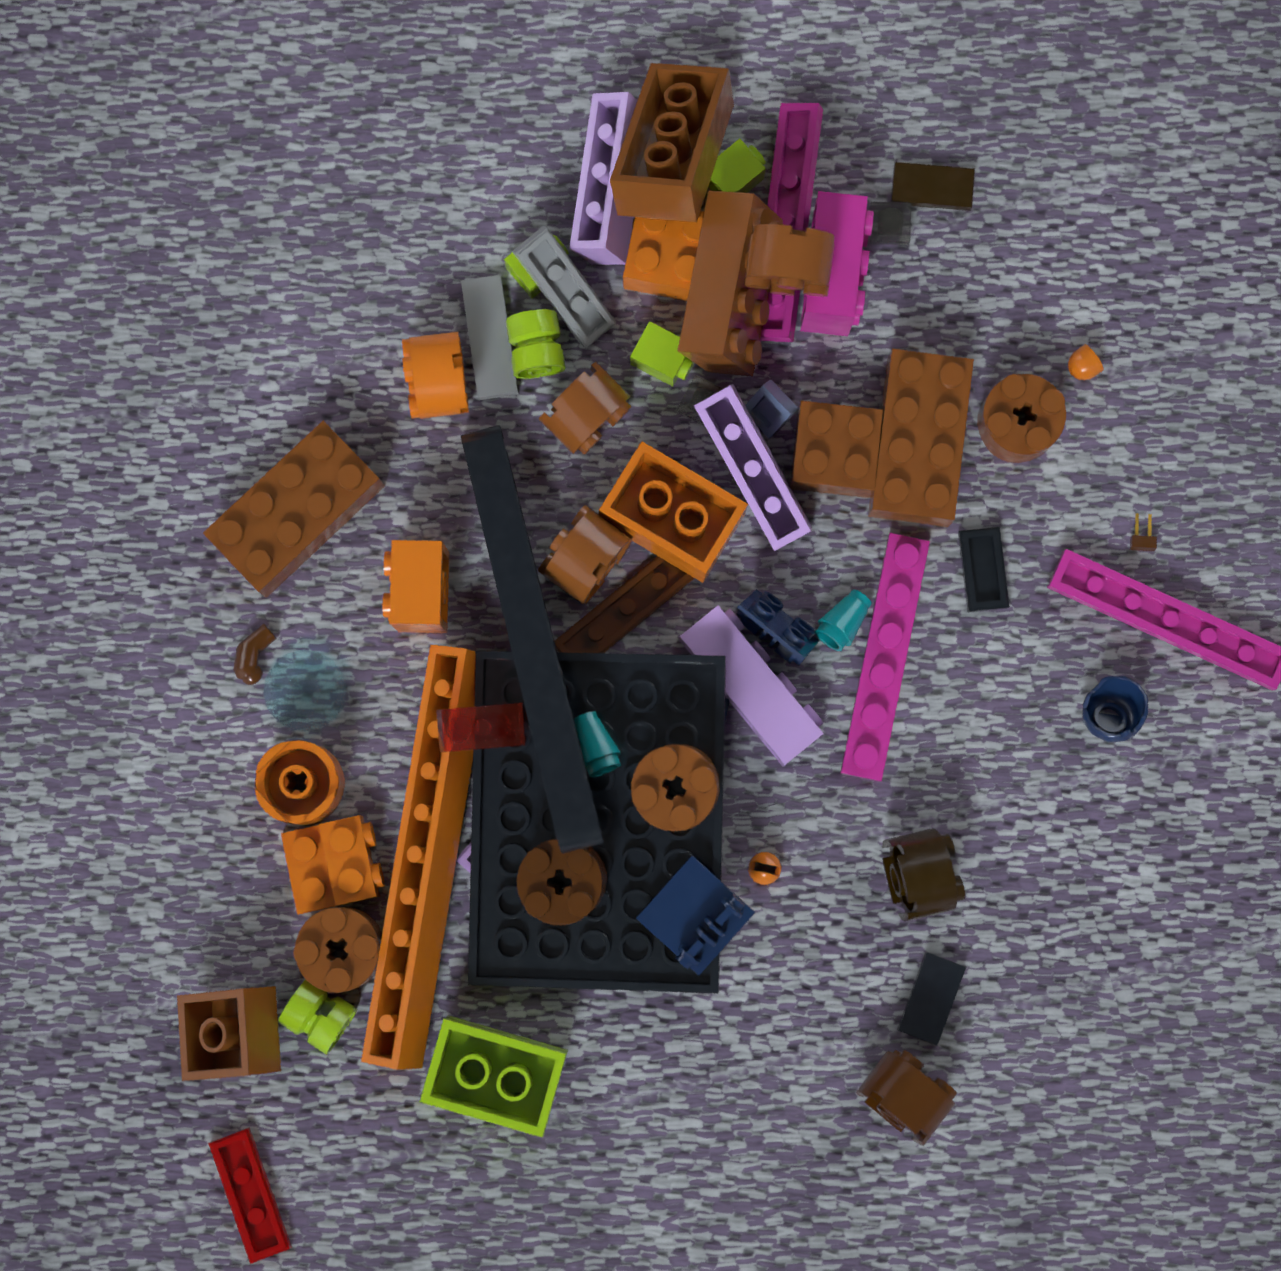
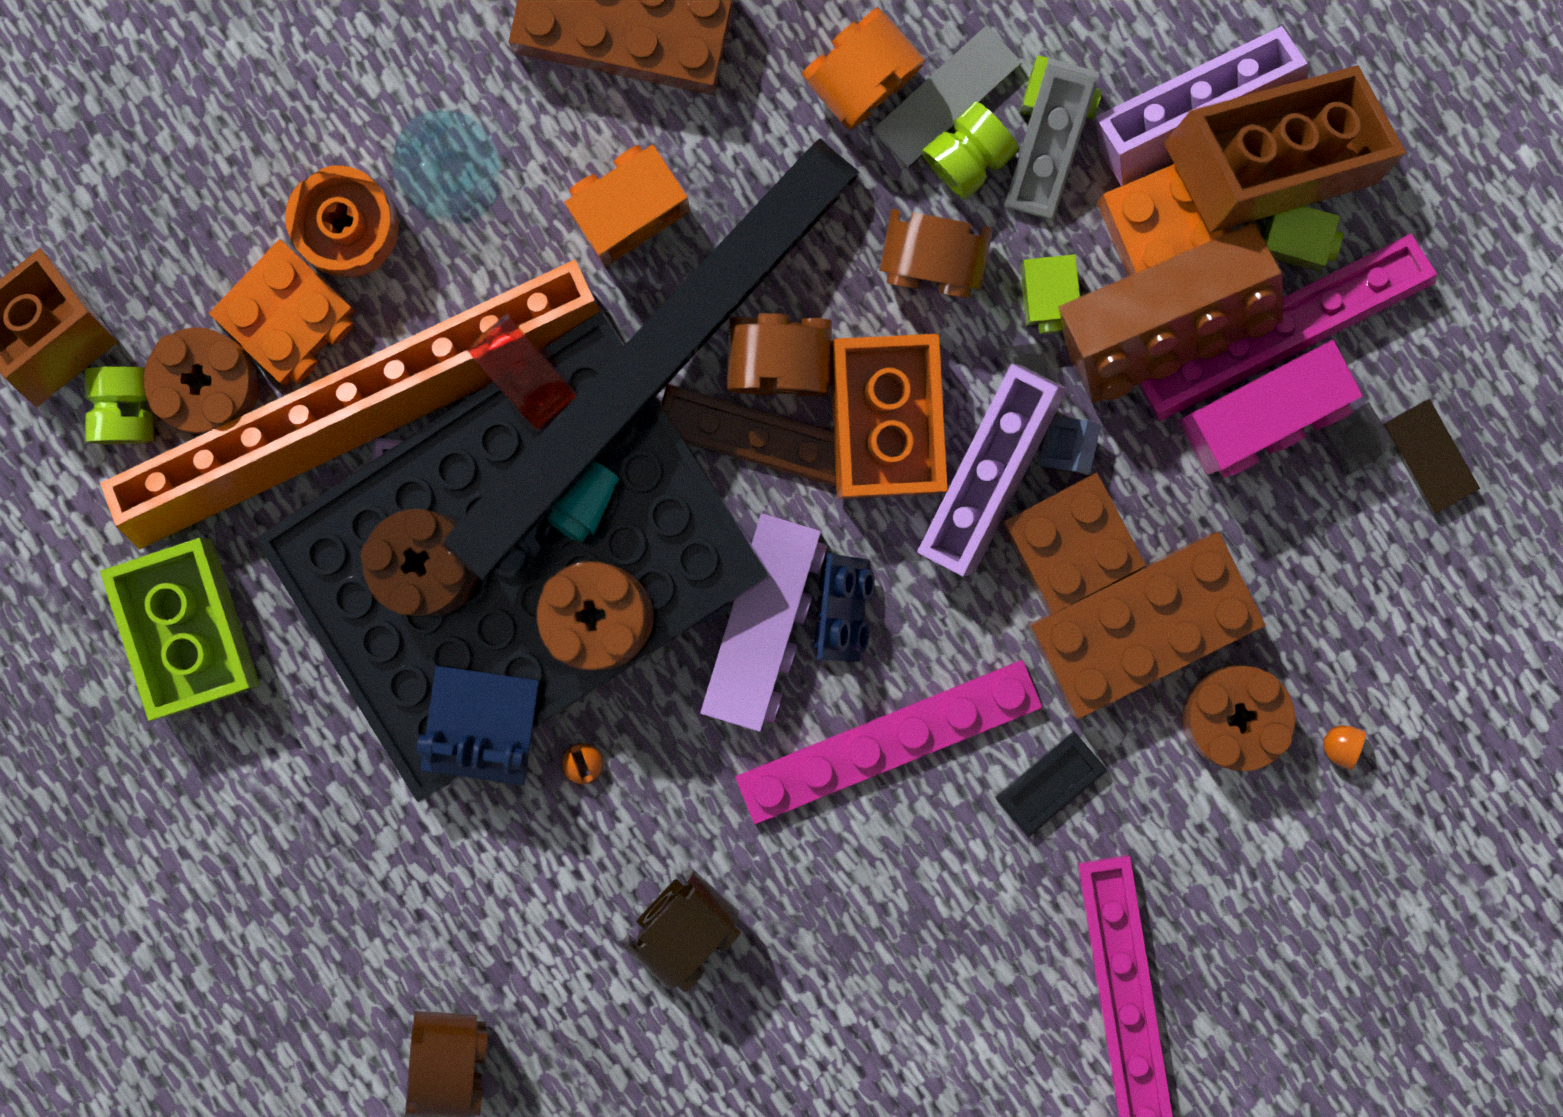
camera: 50 degrees right, 5 degrees up
reddish brown arm [233,623,277,685] -> none
dark orange brick [745,224,835,297] -> none
teal cone [815,589,872,651] -> none
black tile [897,952,966,1046] -> none
dark blue hair [1082,676,1148,743] -> none
reddish brown piece [1130,513,1157,551] -> none

